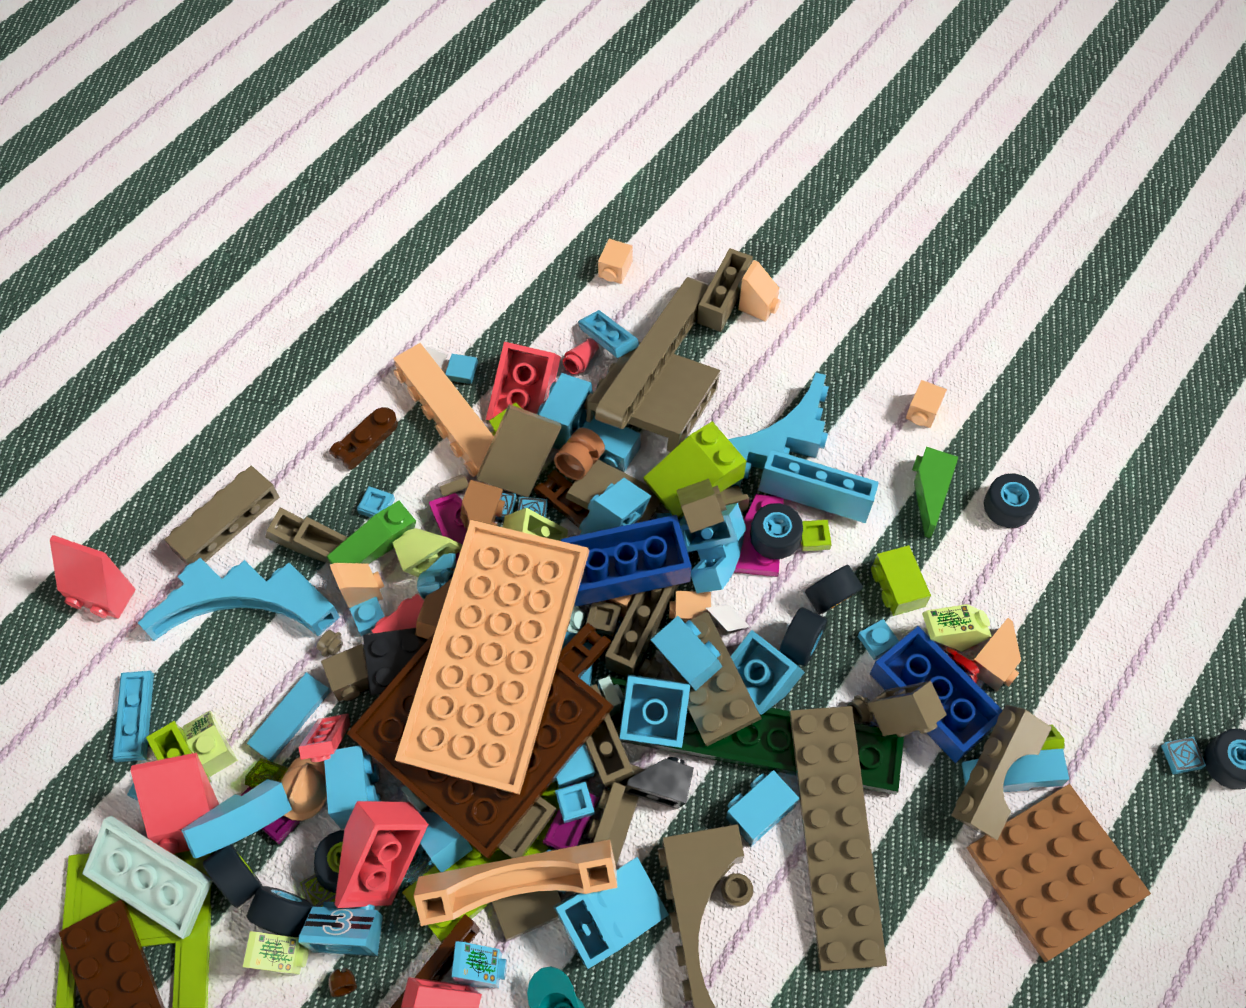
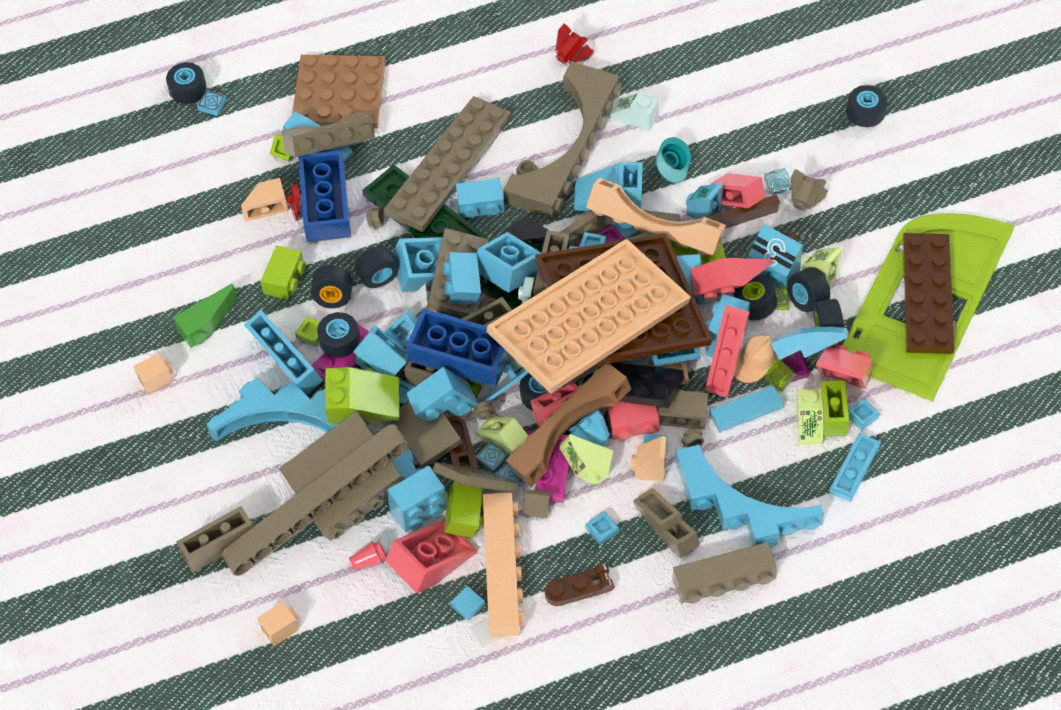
camera: 145 degrees left, 5 degrees down
coral slope [50,535,136,619] -> none
light aqua tile [82,816,213,939] -> none
bright green slope [327,500,416,564] -> none
nougat wheel [554,428,605,480] -> none
medium azure tile [578,310,639,358] -> none
dark tan brick [676,479,727,533] -> none
light nougat slope [738,260,781,322] -> none
medium azure plate [858,619,899,660] -> none
dark tan brick [868,681,947,737] -> none
yellowish green slope [922,604,992,652] -> none
black wheel [983,473,1040,528] -> none

